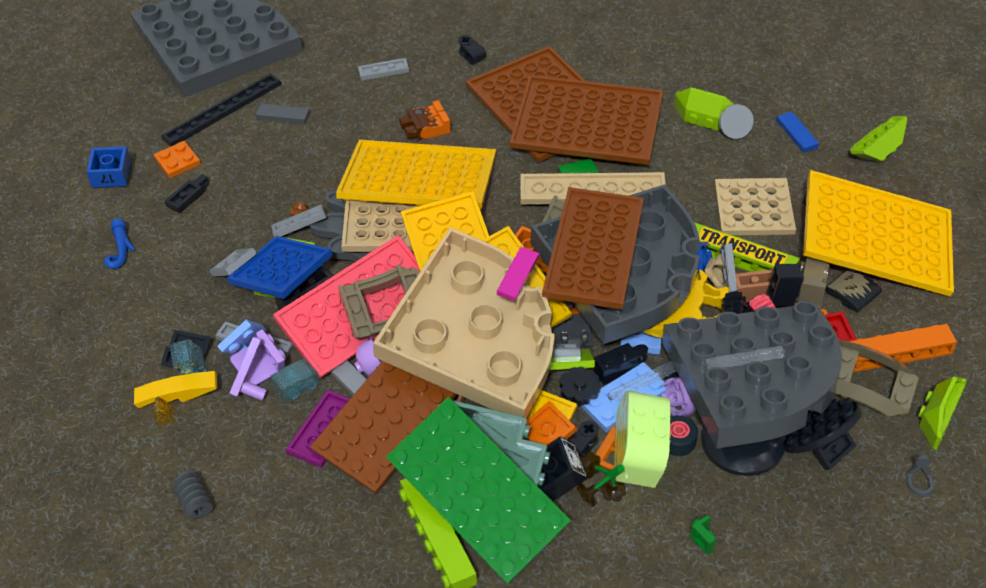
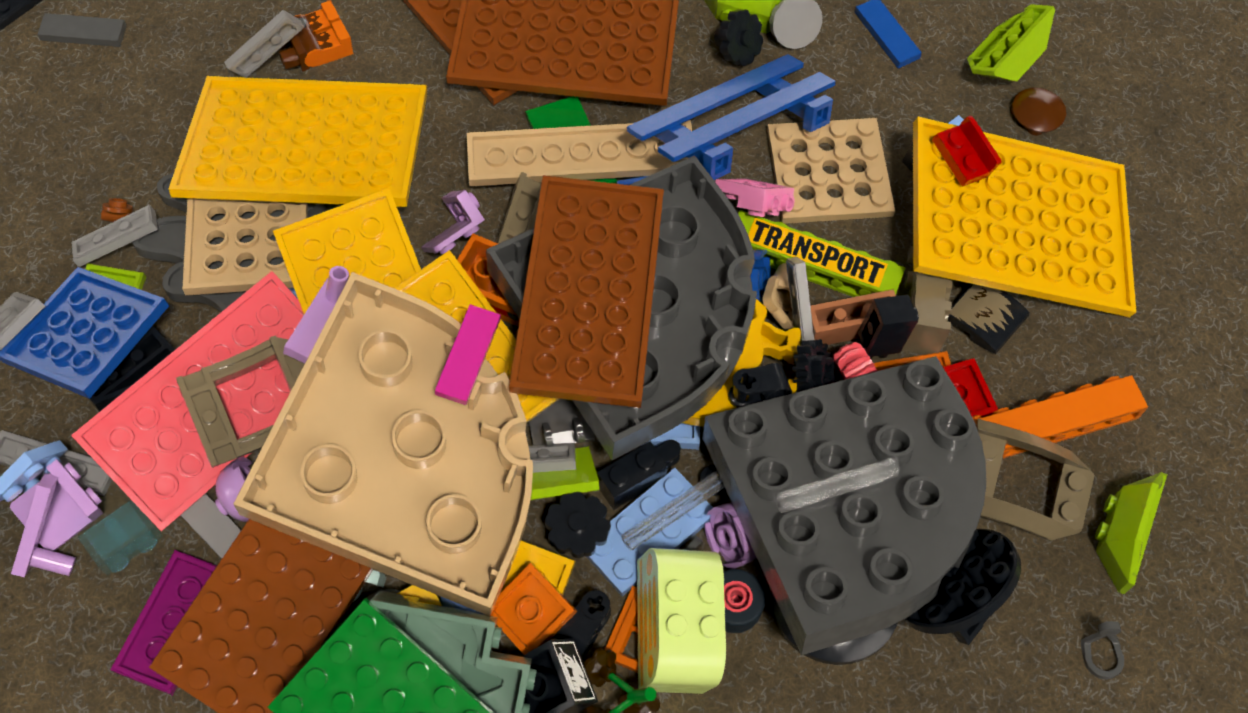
camera: 10 degrees left, 15 degrees up
none -> light grey tile [224,10,304,78]
none -> lavender piece [283,266,349,363]
none -> lavender bracket [421,190,485,254]
none -> blue fence [627,54,836,180]
none -> black plant [714,9,763,66]
none -> bright pink plate [716,178,795,217]
none -> black piece [728,363,792,408]
none -> red bracket [932,115,1001,187]
none -> reddish brown dish [1010,87,1066,136]

